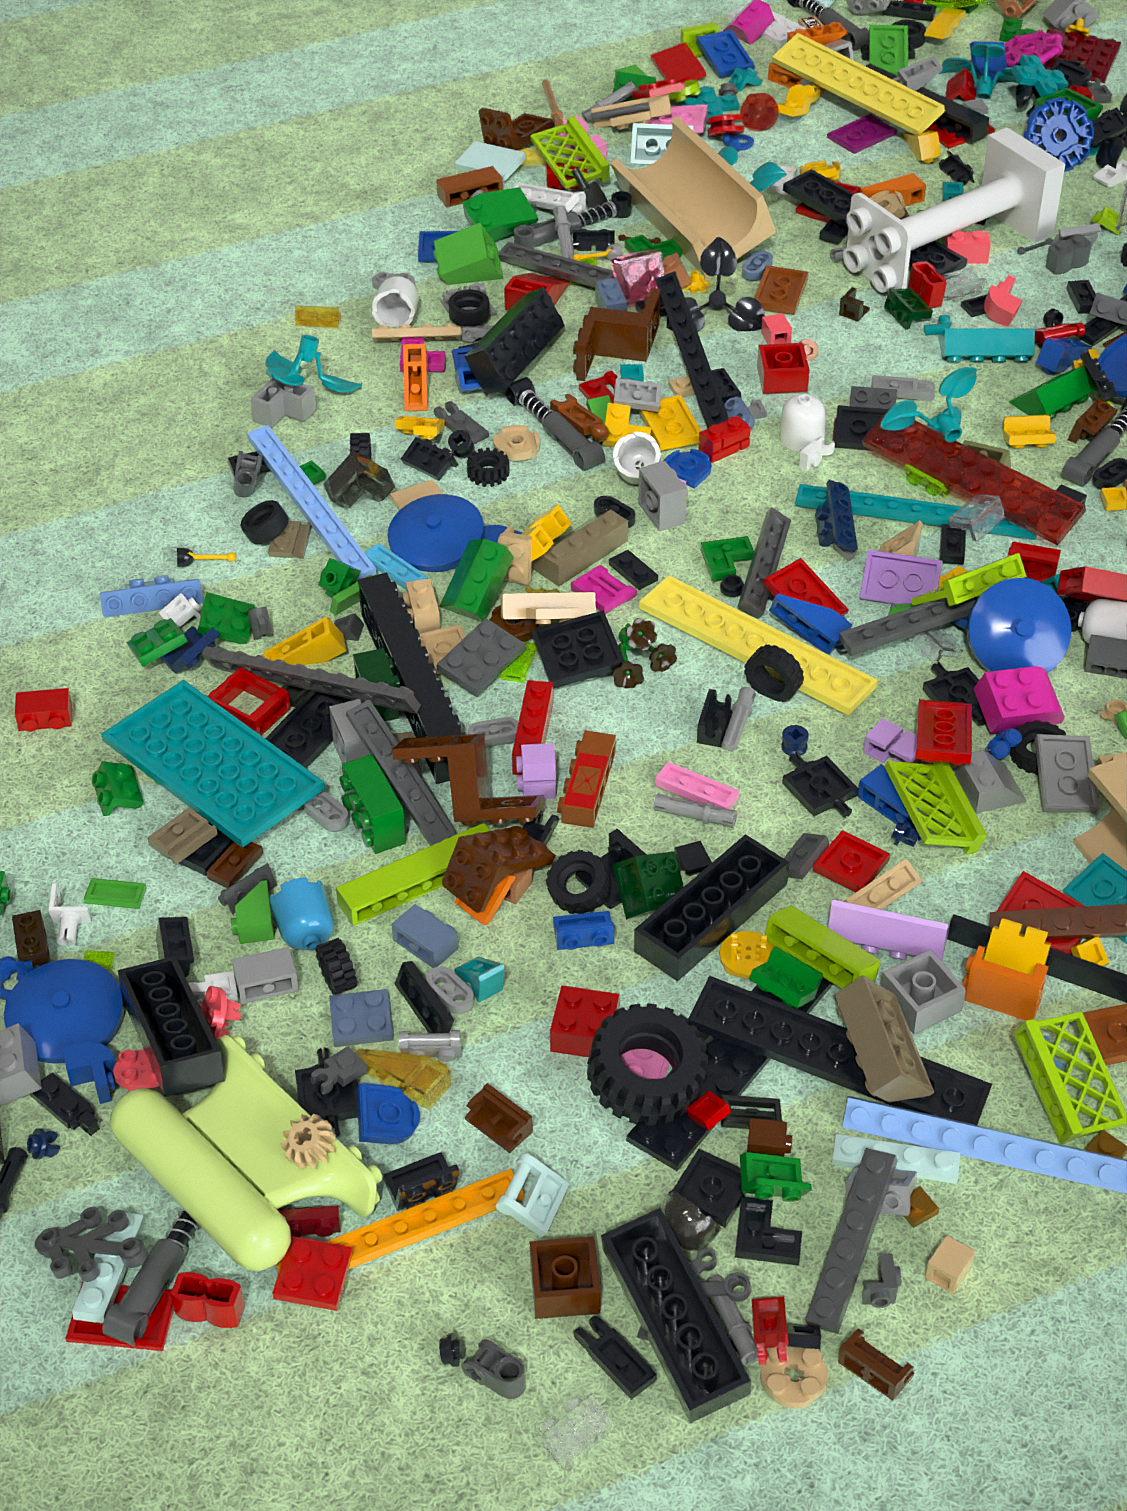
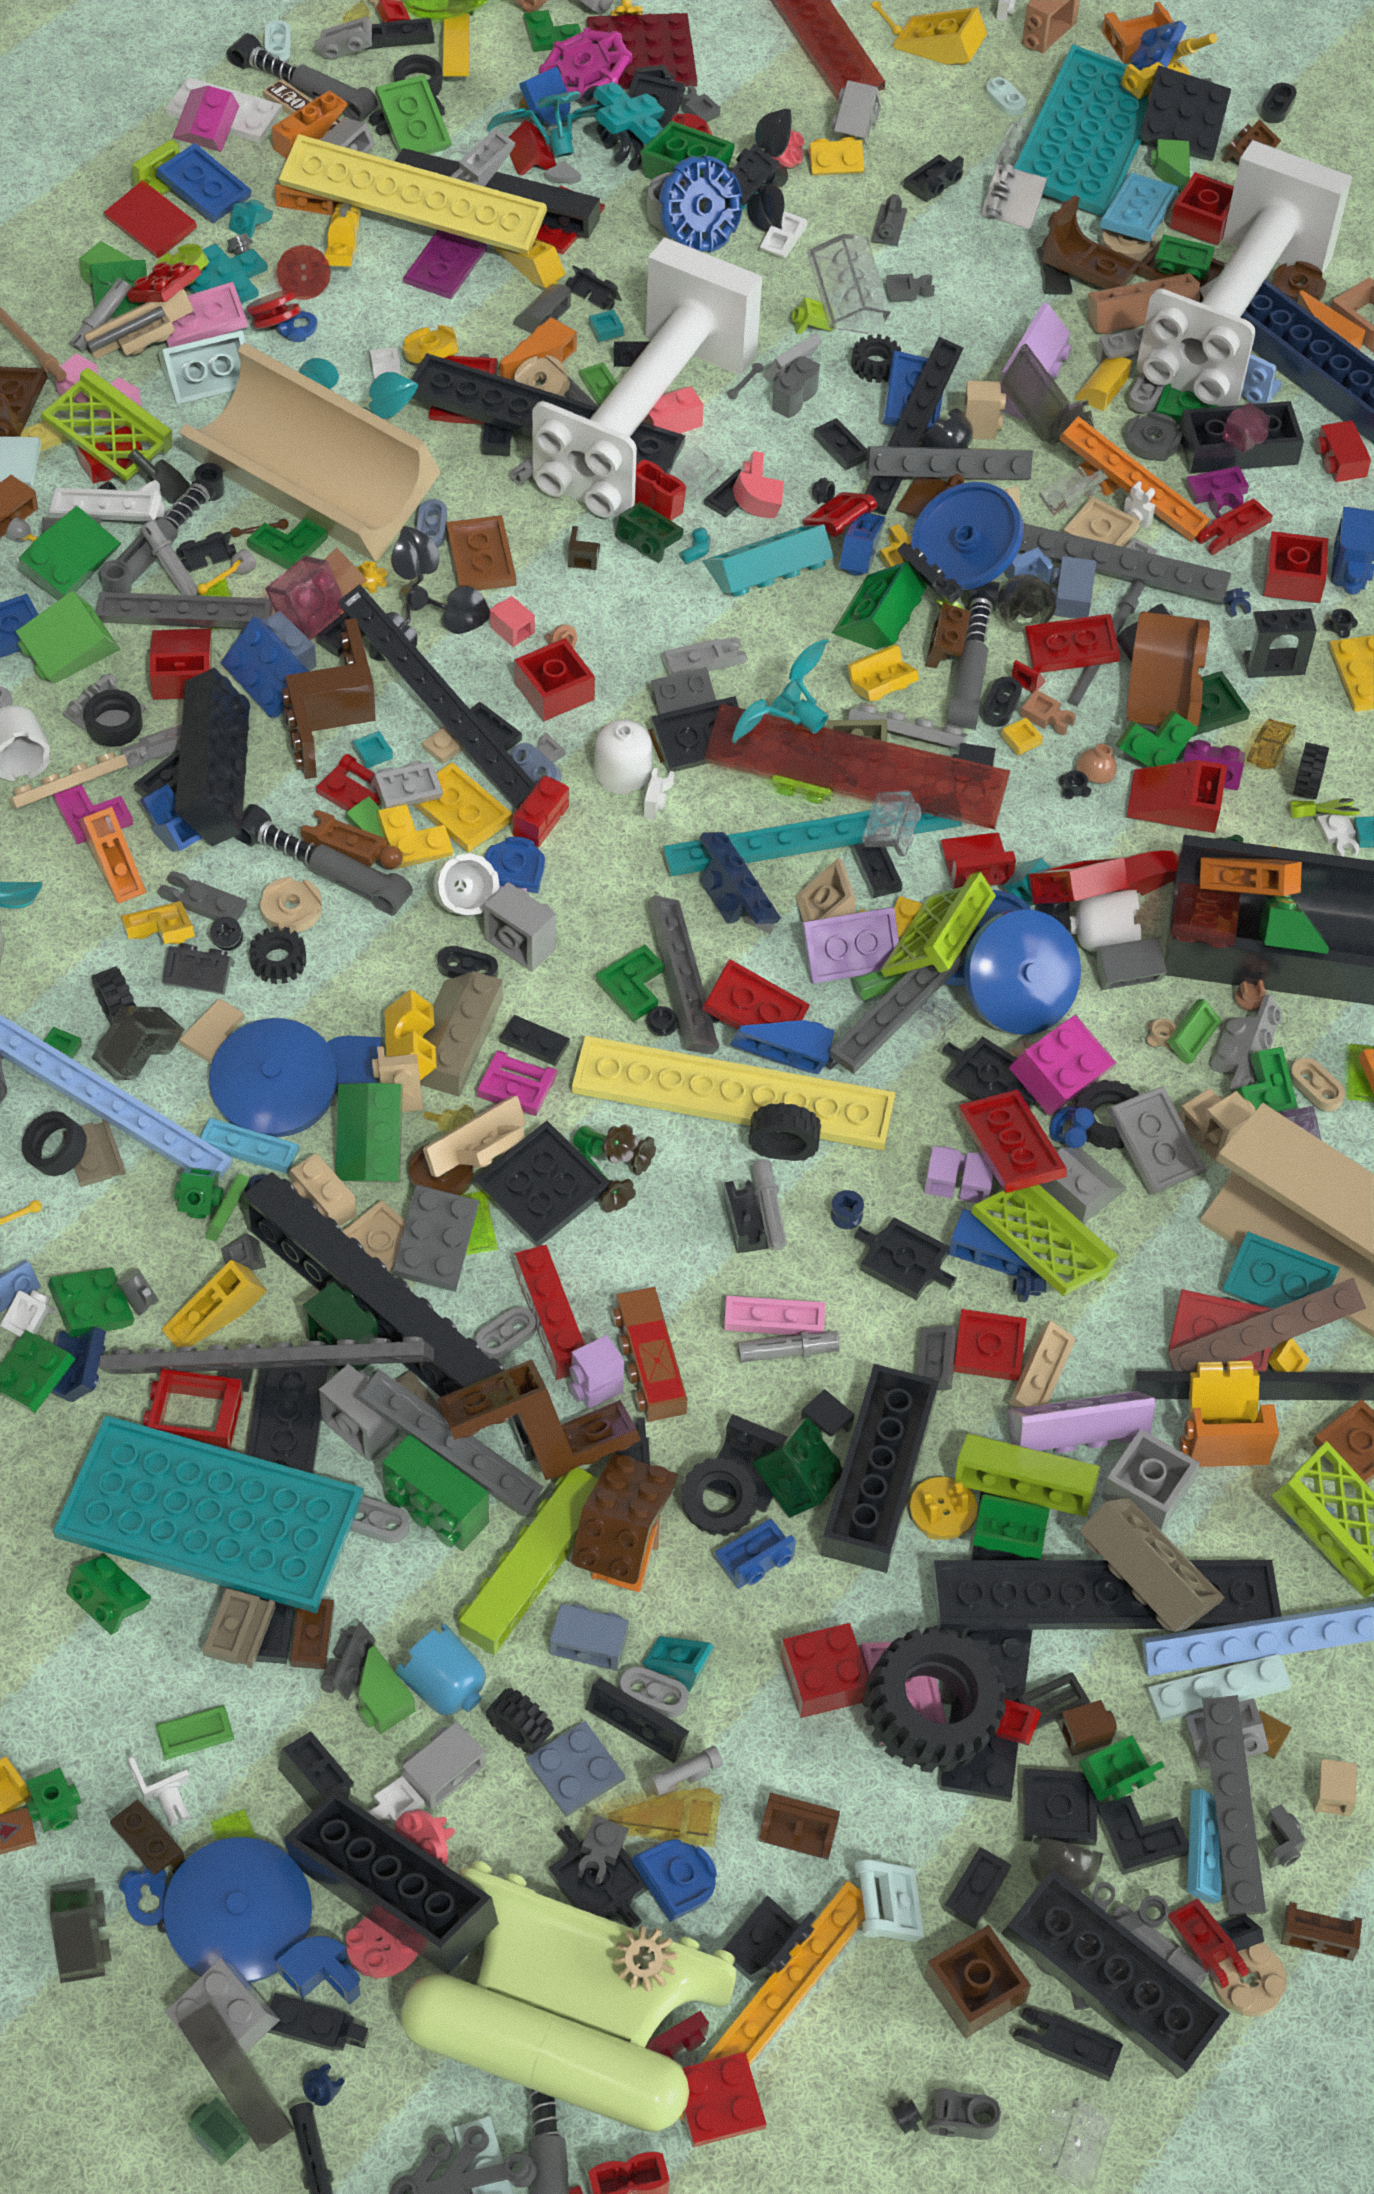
camera: 30 degrees left, 10 degrees up
none -> blue plate [221,617,309,718]
none -> dark grey brick [513,284,571,334]
none -> light grey plate [848,702,969,748]
none -> black plate [944,1847,1012,1929]
none -> medium azure tile [1187,1788,1222,1904]

